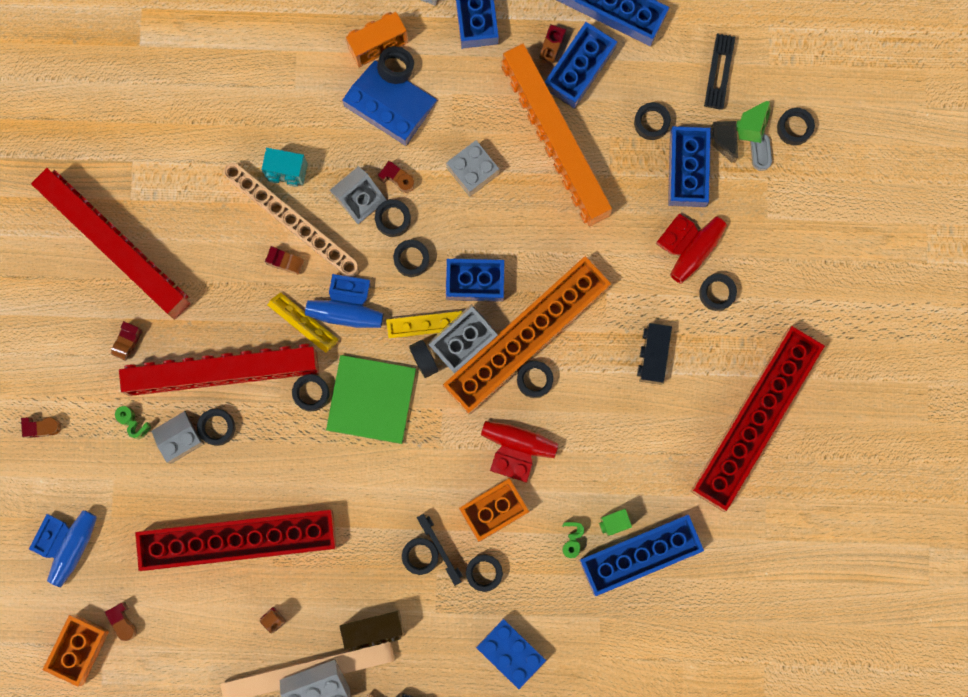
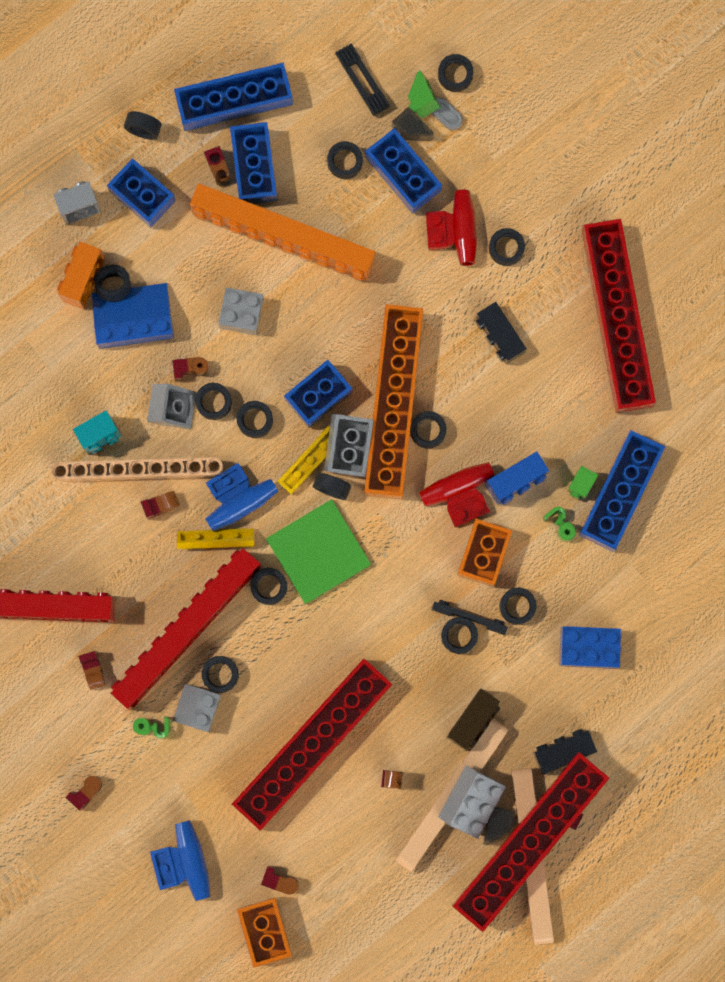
camera: 40 degrees left, 0 degrees up
none -> blue brick [485,451,549,505]

